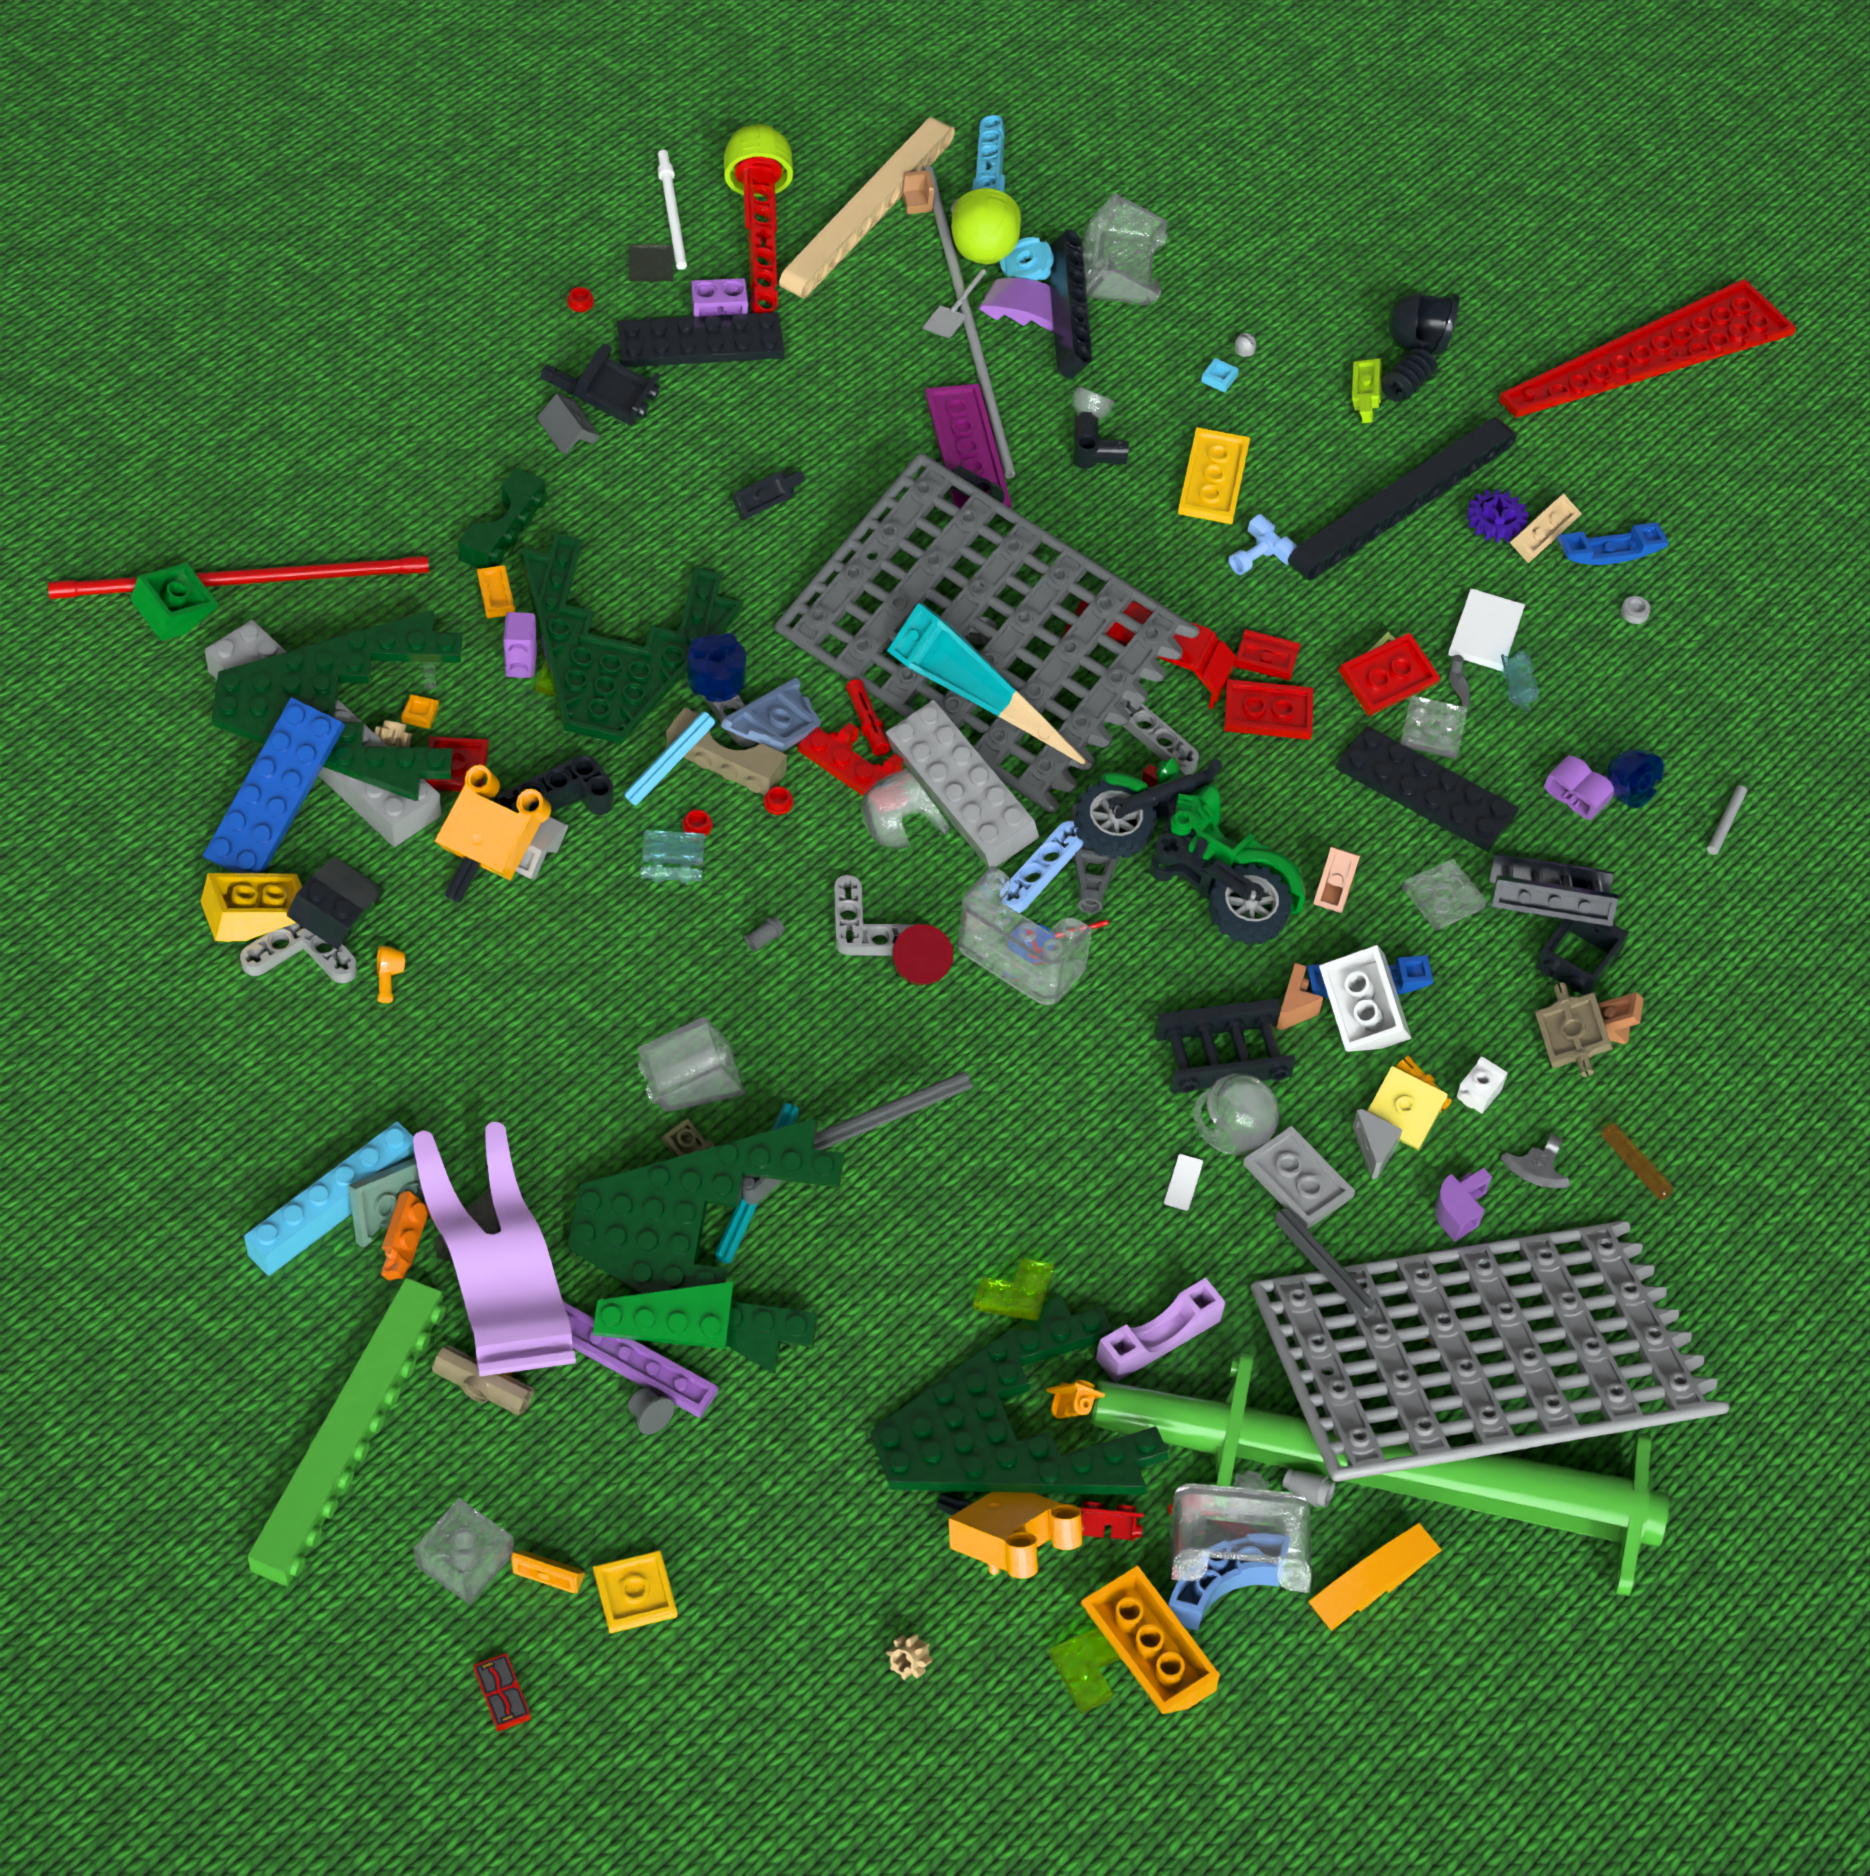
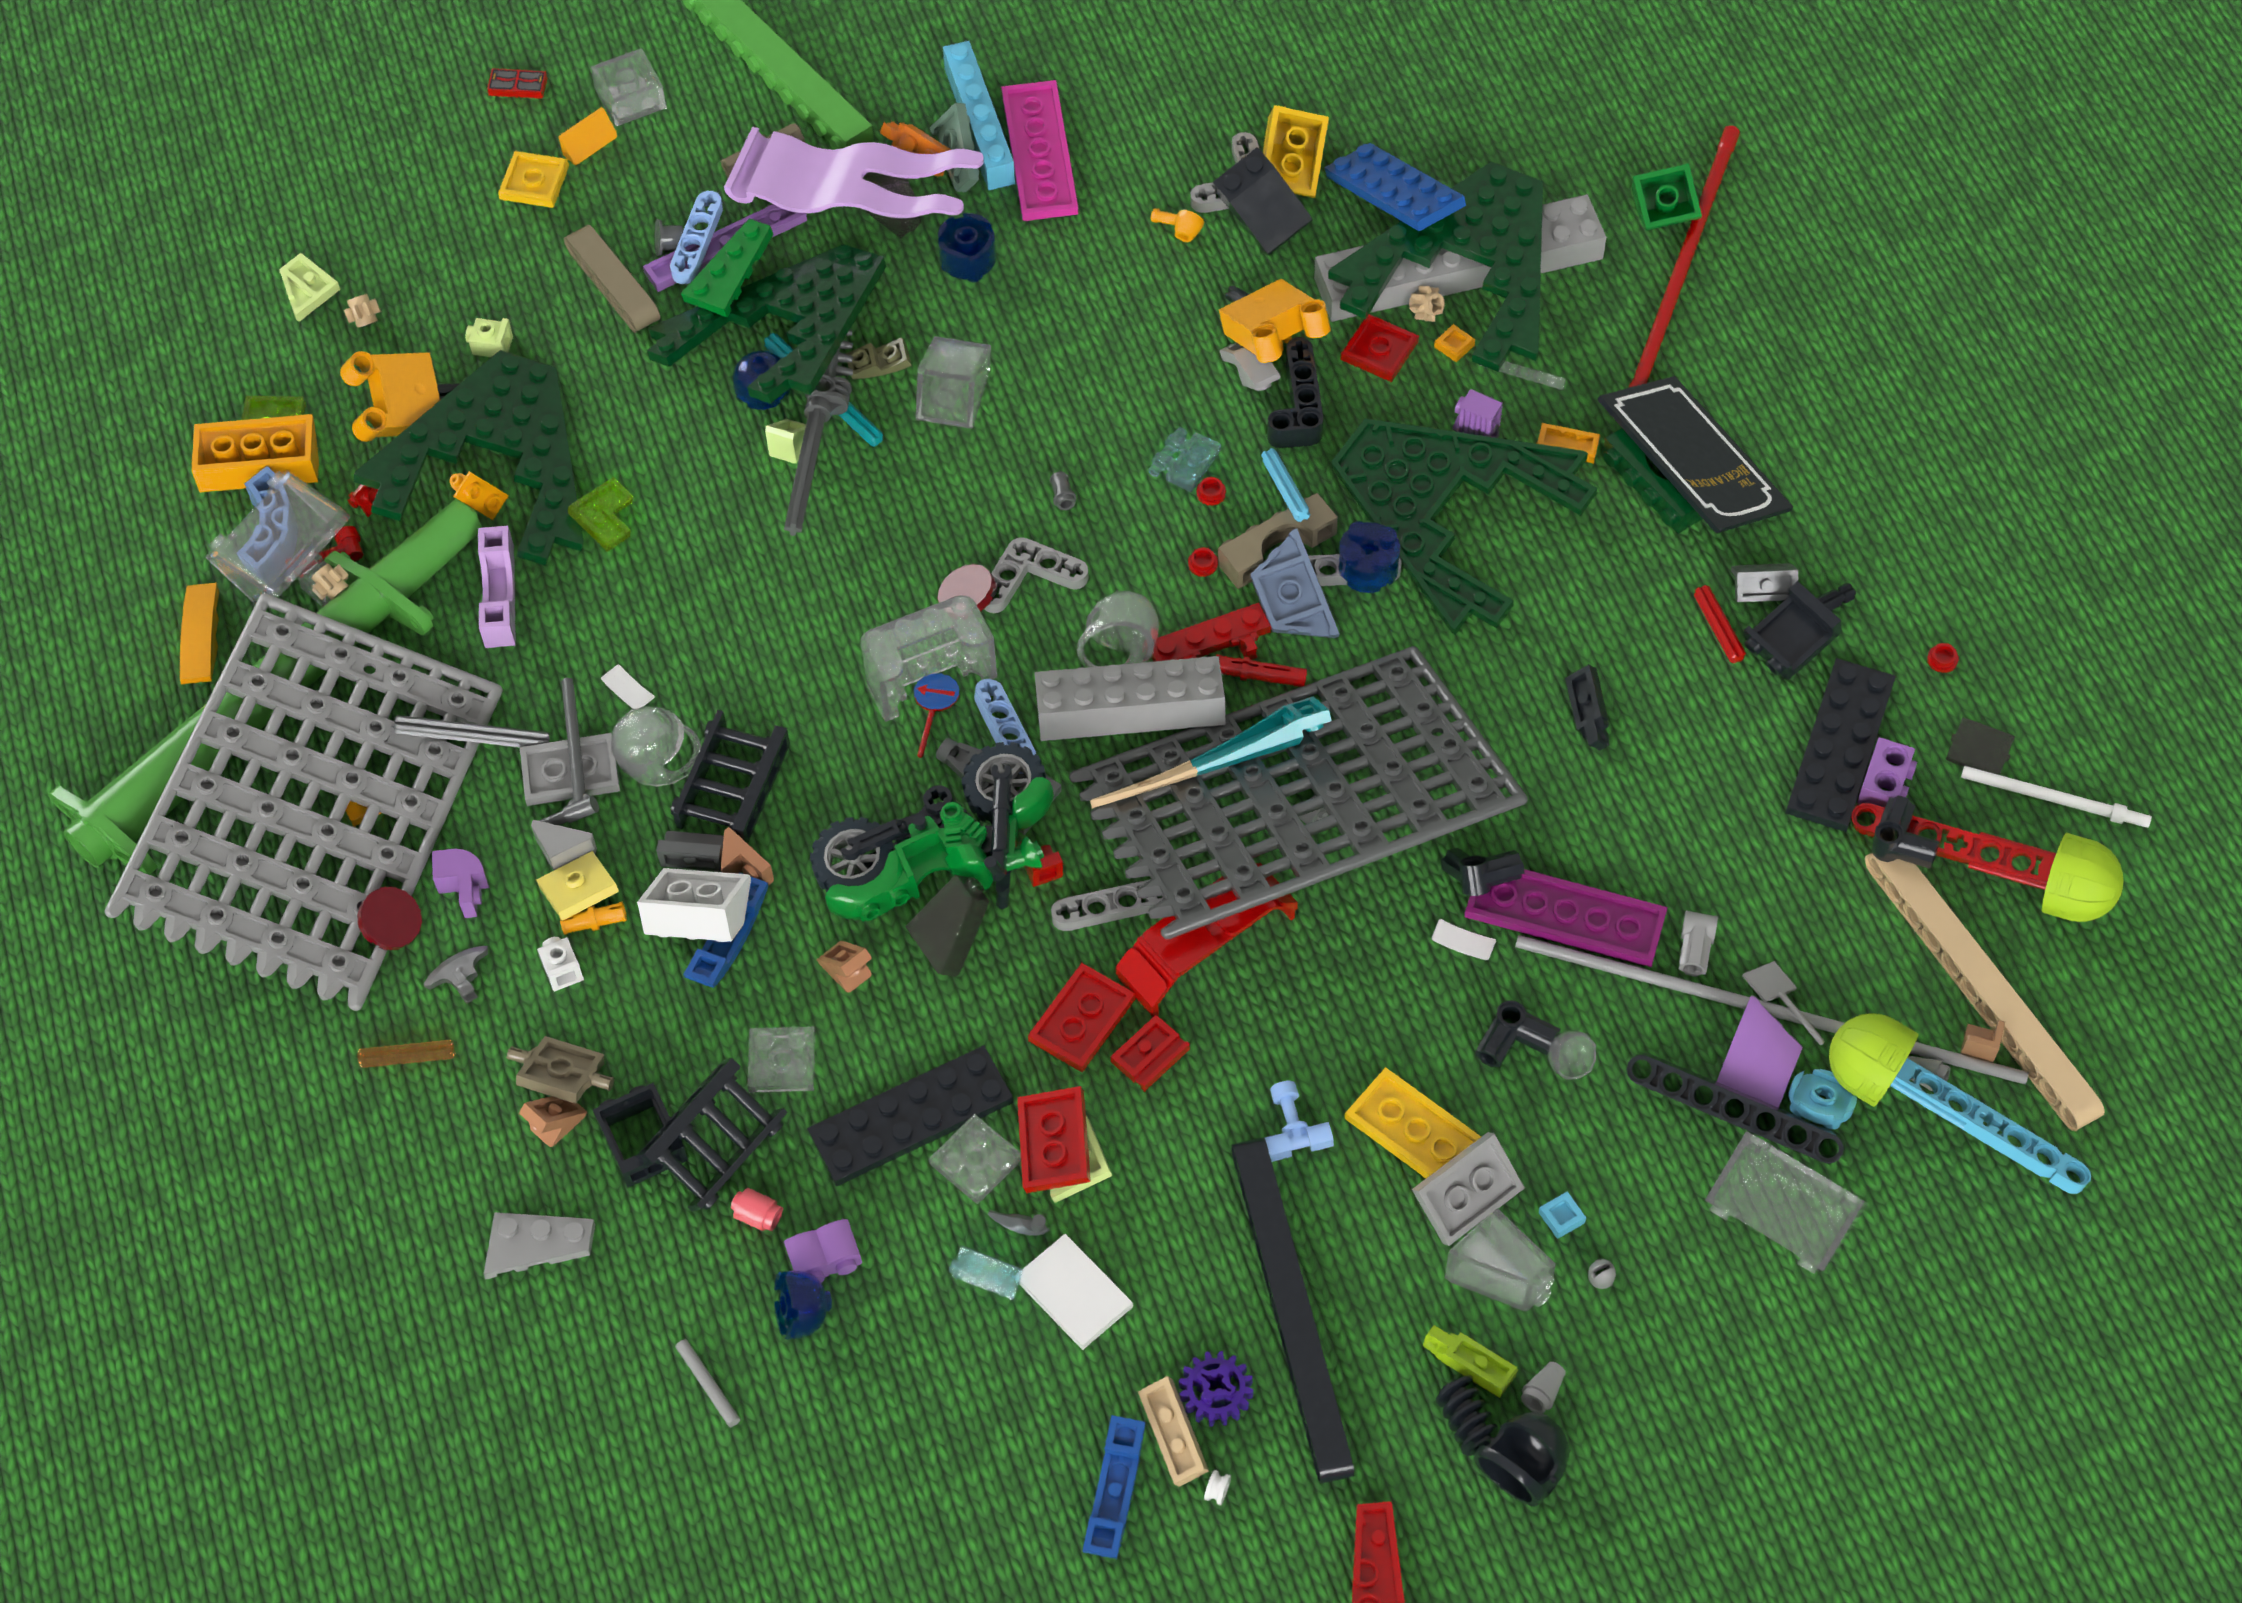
camera: 125 degrees right, 5 degrees up
light grey tile [1621,596,1651,624] -> none
none -> yellowish green wing [279,253,340,322]
none -> tan gear [311,563,349,600]
none -> dark red tile [357,887,422,950]
none -> yellowish green brick [465,318,513,357]
none -> light grey wing [483,1212,595,1279]
none -> dark grey bar [539,678,599,825]
none -> dark tan beam [564,224,660,333]
none -> dark grey panel [656,831,724,872]
none -> light blue beam [670,191,723,284]
none -> coral brick [731,1188,783,1231]
none -> clear blue cylinder [733,350,791,410]
none -> yellowish green slope [765,419,806,464]
none -> clear smoke slope [905,875,990,977]
none -> clear blue brick [938,213,997,282]
none -> dark pink plate [1001,80,1079,221]
none -> white bush [1204,1470,1231,1505]
none -> light grey plate [1412,1132,1525,1246]
none -> white sticker [1432,919,1496,960]
none -> clear slope [1445,1208,1556,1312]
none -> light grey cone [1521,1362,1566,1413]
none -> black piece [1597,376,1793,534]
none -> light grey piece [1679,910,1718,977]
none -> red axle [1694,585,1746,664]
none -> black piece [1872,795,1939,869]

